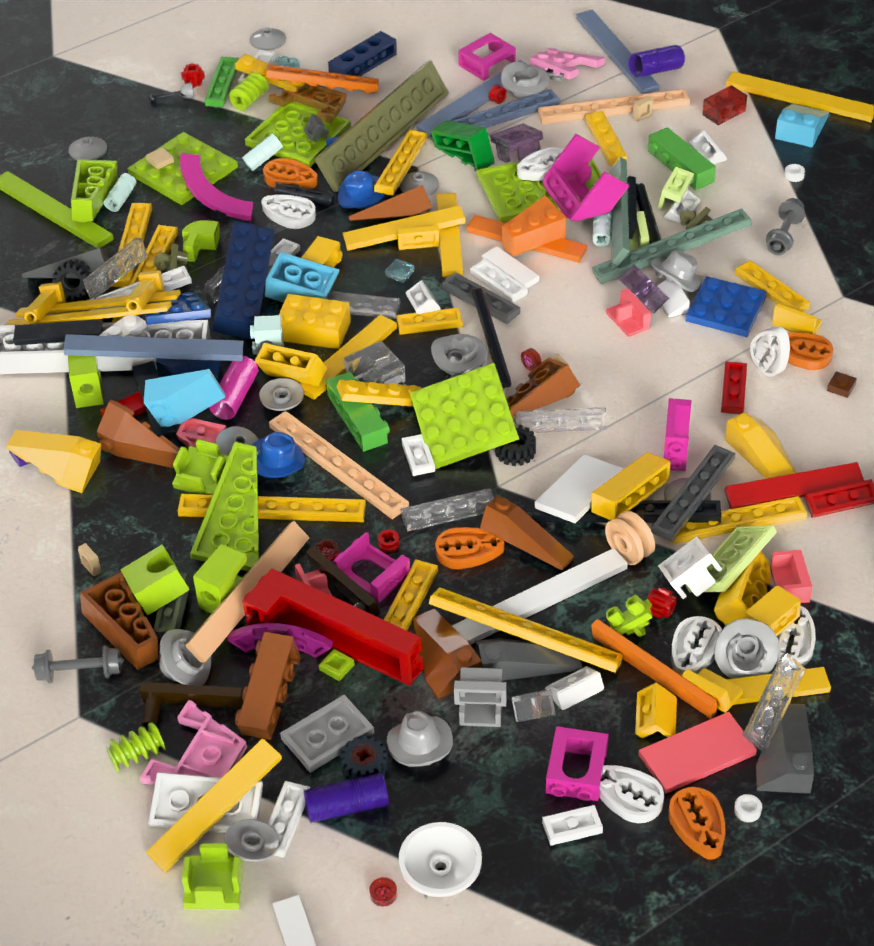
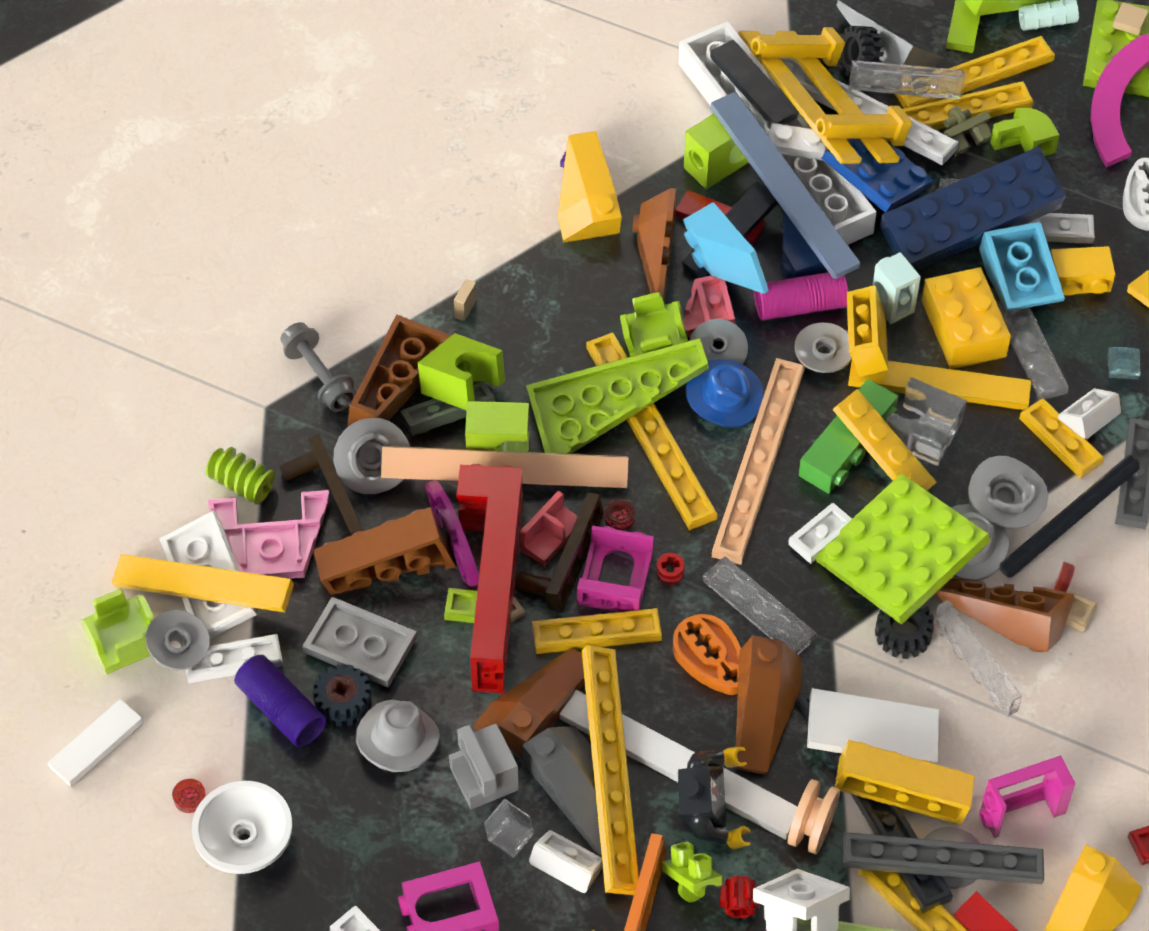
camera: 60 degrees right, 10 degrees up
none -> black torso [678,747,750,850]

